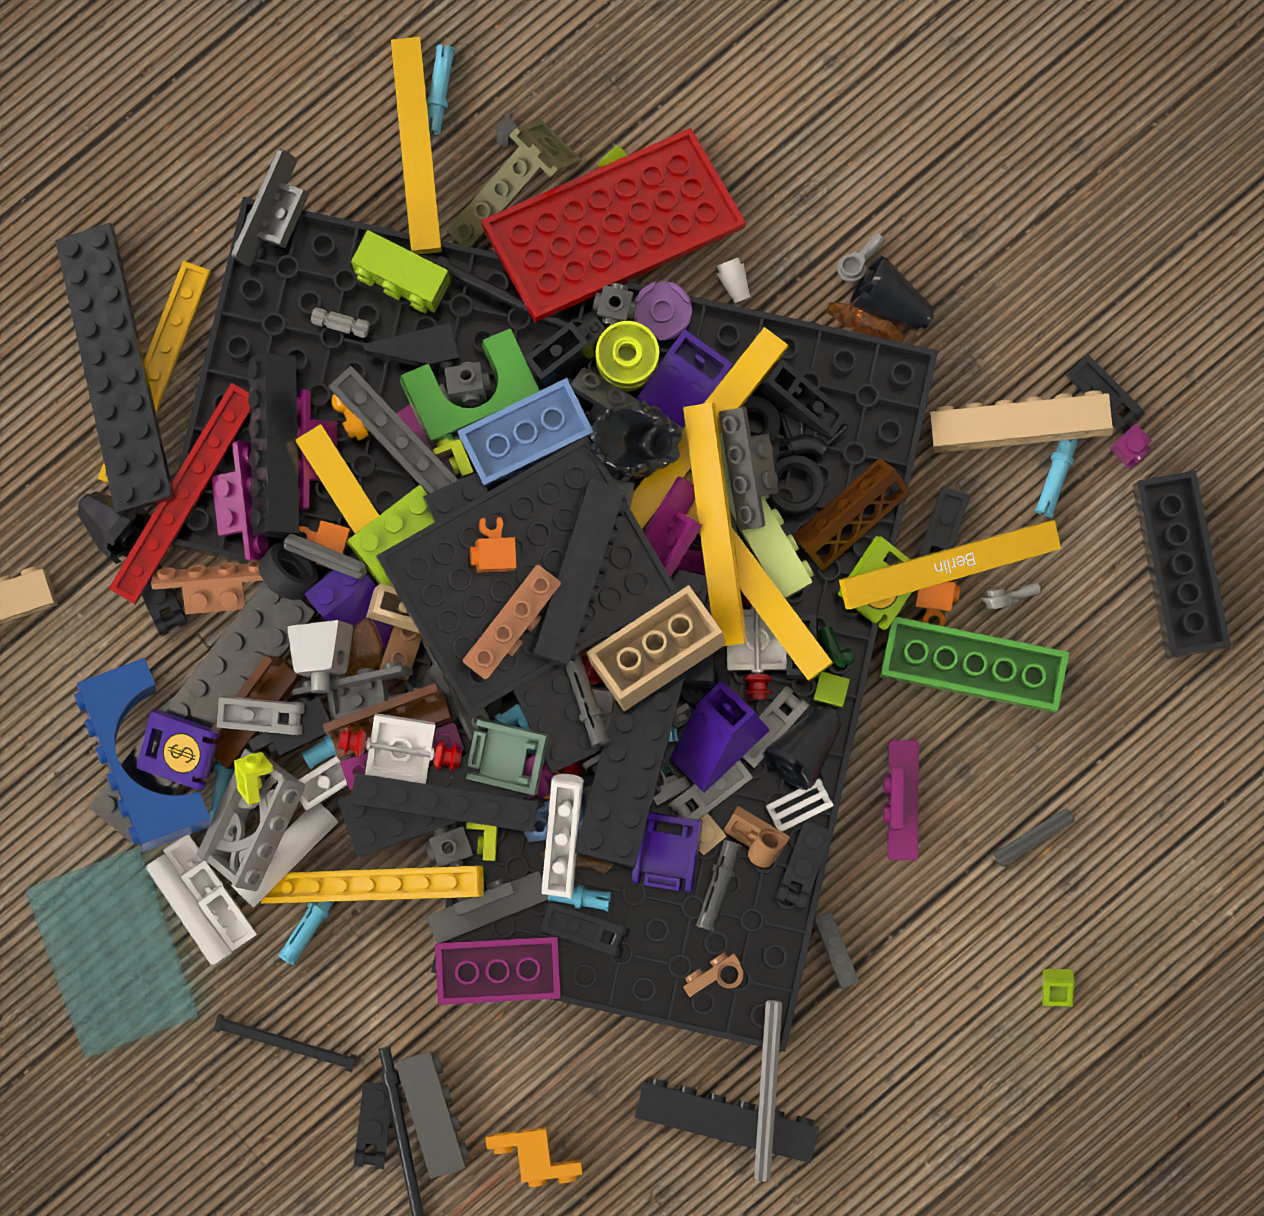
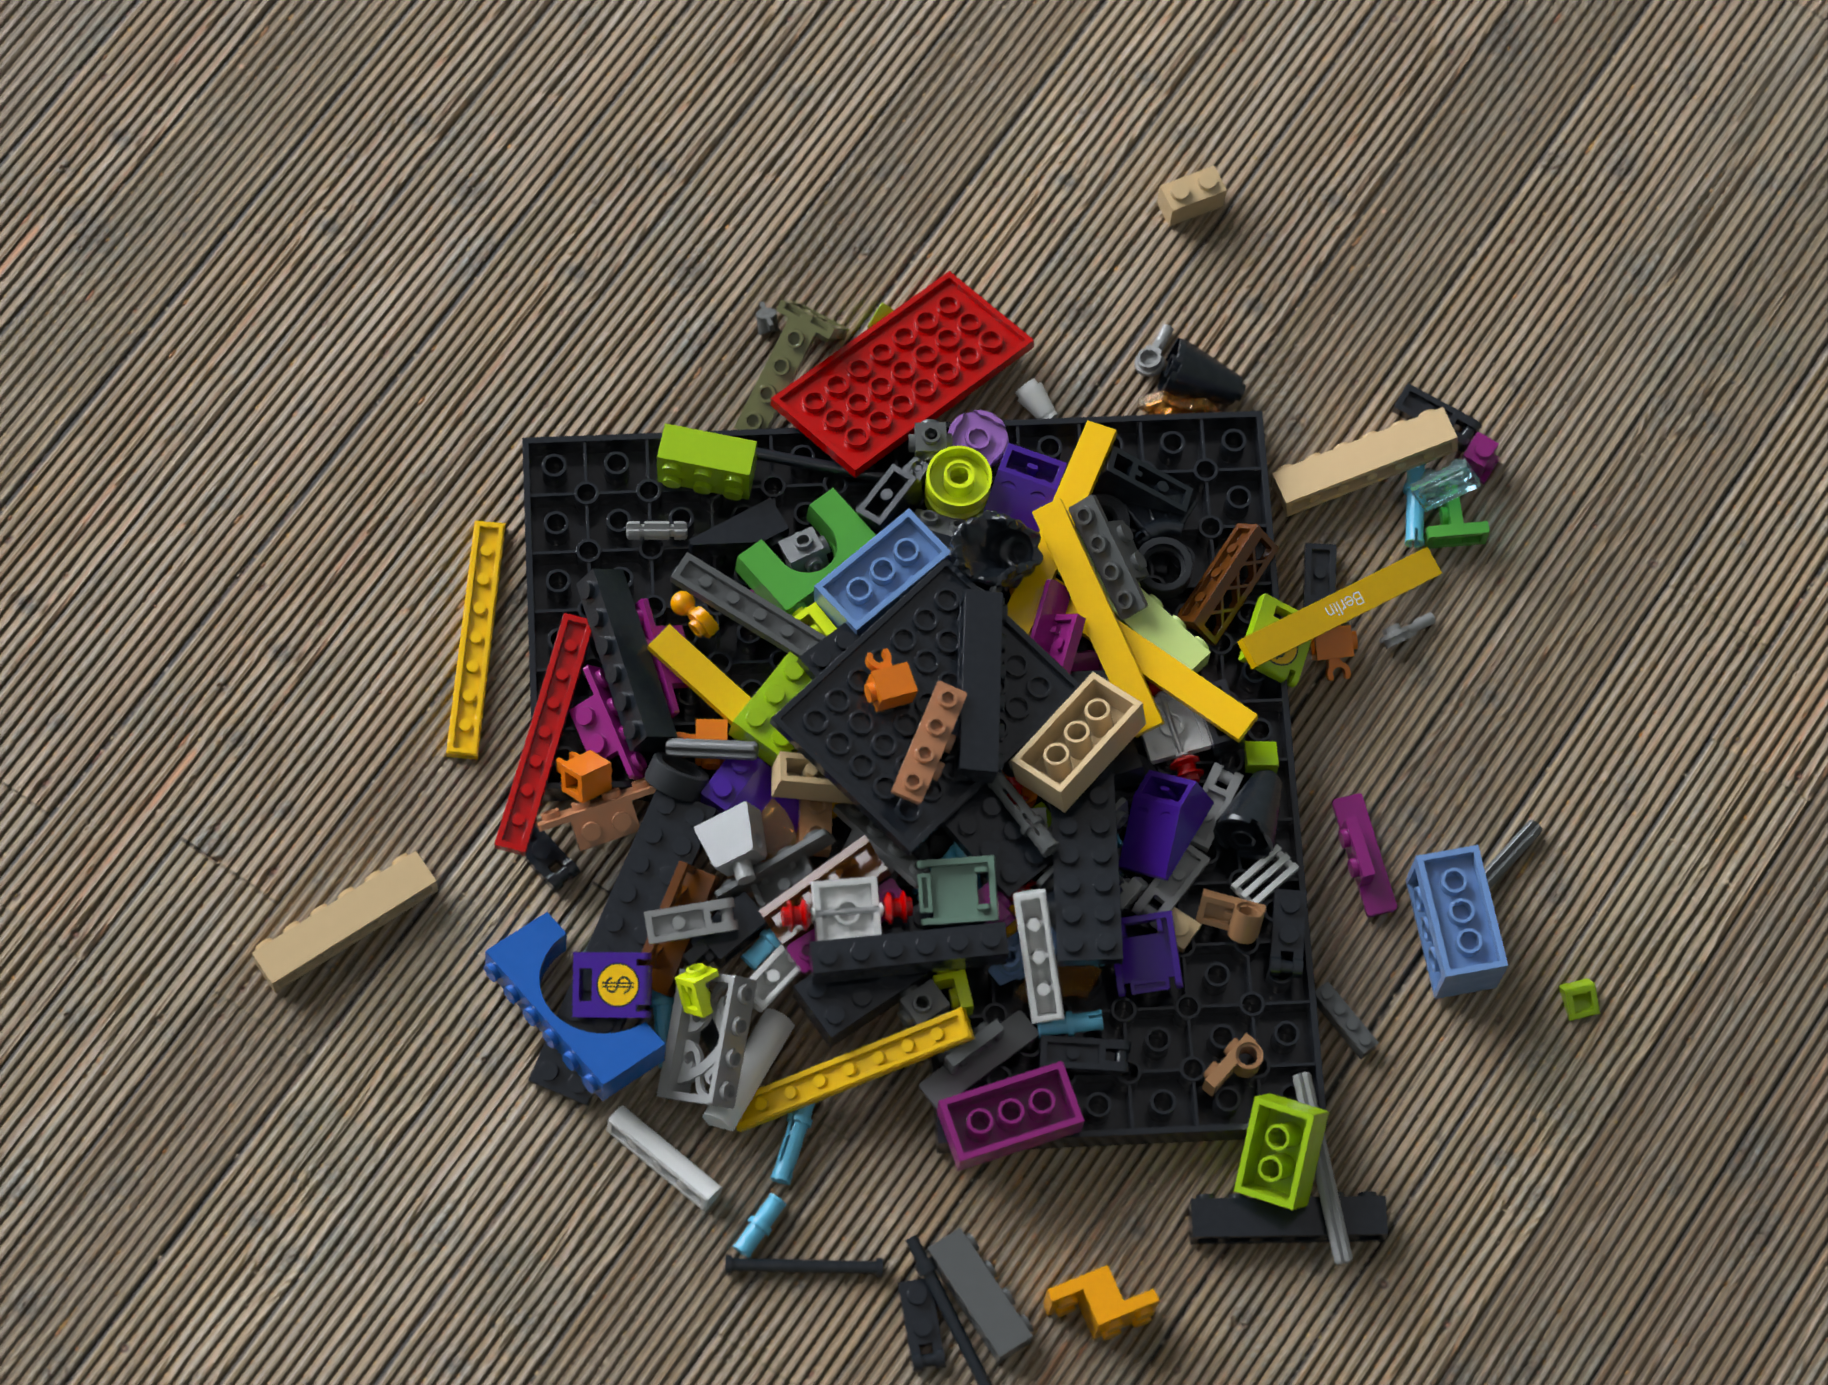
camera: 20 degrees left, 15 degrees down
clear light blue plate [25,847,199,1059] -> none
black plate [55,222,175,515] -> none
black cone [77,491,151,565] -> none
white slope [163,834,257,951] -> none
dark grey bracket [231,148,309,266] -> none
yellow tile [391,37,442,255] -> none
medium azure pin [426,45,455,135] -> none
dark grey pin [695,839,742,932] -> none
dark green arm [818,627,854,668] -> none
bright green brick [879,617,1069,713] -> none
black brick [1132,470,1231,659] -> none
none -> orange brick [556,750,612,803]
none -> medium azure pin [732,1193,787,1258]
none -> tan piece [1157,165,1227,227]
none -> lime brick [1234,1093,1329,1210]
none -> medium blue brick [1405,845,1509,999]
none -> clear light blue tile [1410,458,1481,512]
none -> bright green bracket [1424,466,1490,549]

